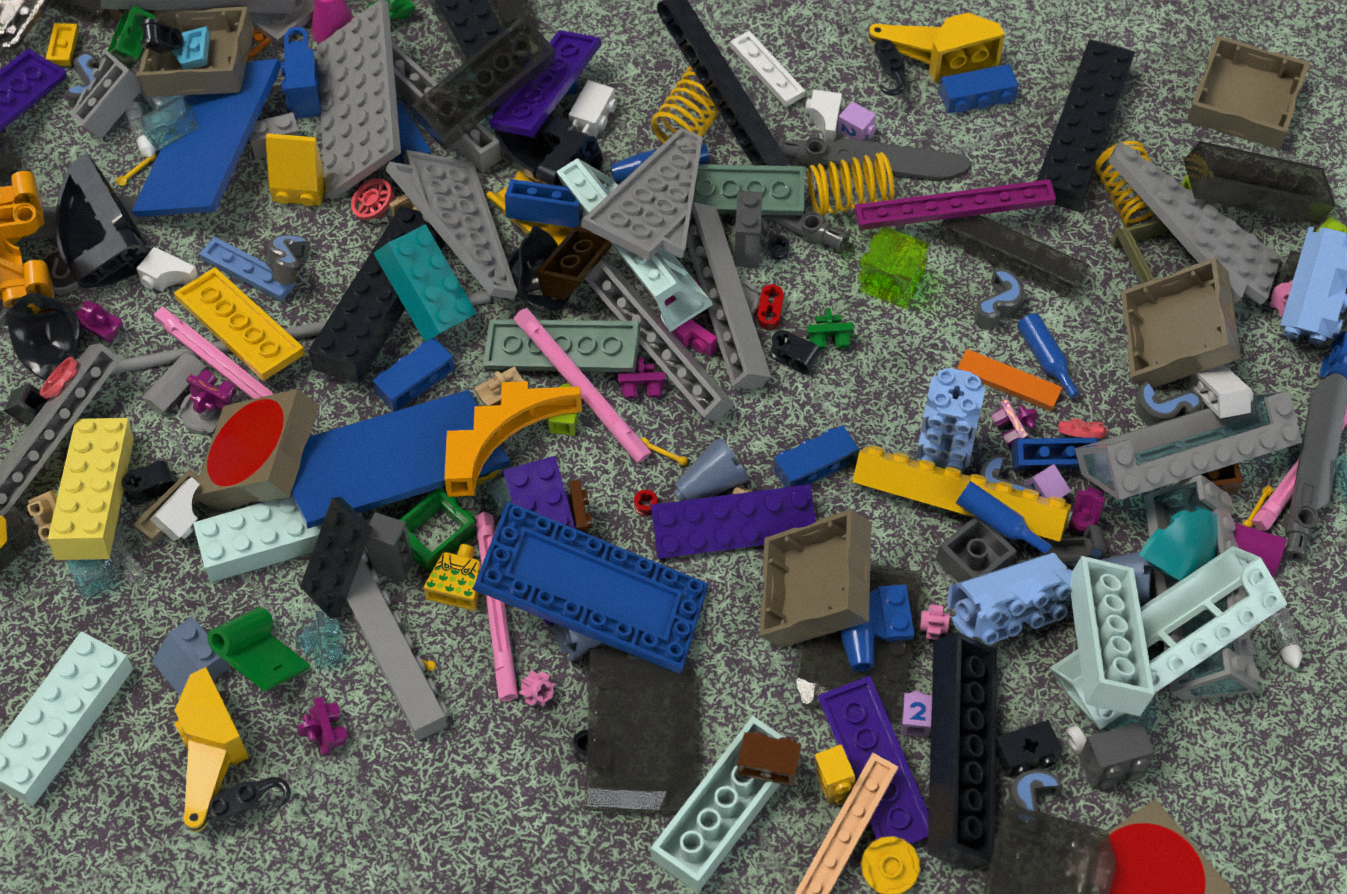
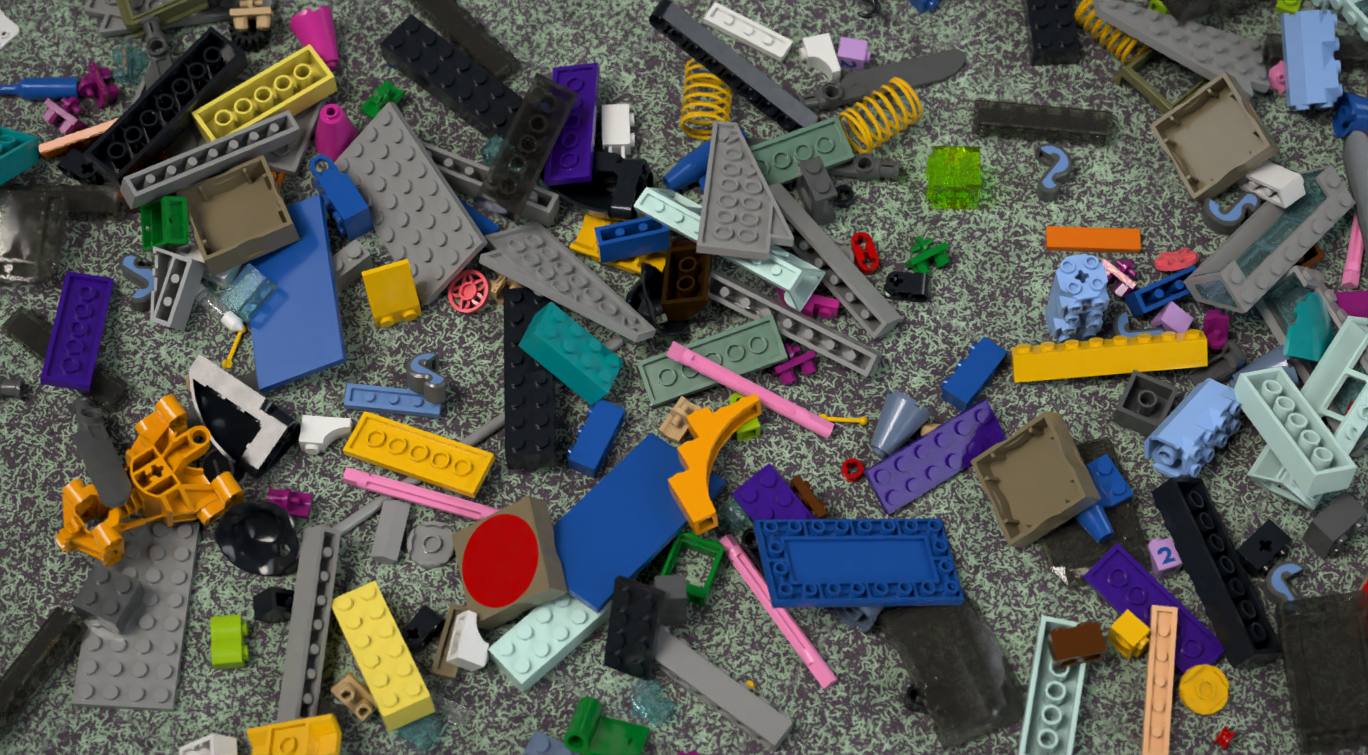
camera: 25 degrees left, 5 degrees up
coral wheel [40,357,77,399] -> none
yellow plate [46,23,79,66] -> none
black piece [140,19,184,54] -> none
medium azure wing [171,27,210,70] -> none
magenta hips [186,369,236,414] -> none
yellow torso [424,544,481,611] -> none
bright pink gear [519,671,555,706] -> none
magenta plate [854,179,1056,230] -> none
bright pink gear [919,604,950,640] -> none
blue piece [956,481,1052,554] -> none
blue piece [1017,313,1079,399] -> none
white tile [1065,725,1086,755] -> none
yellow hinge [1242,485,1274,528] -> none

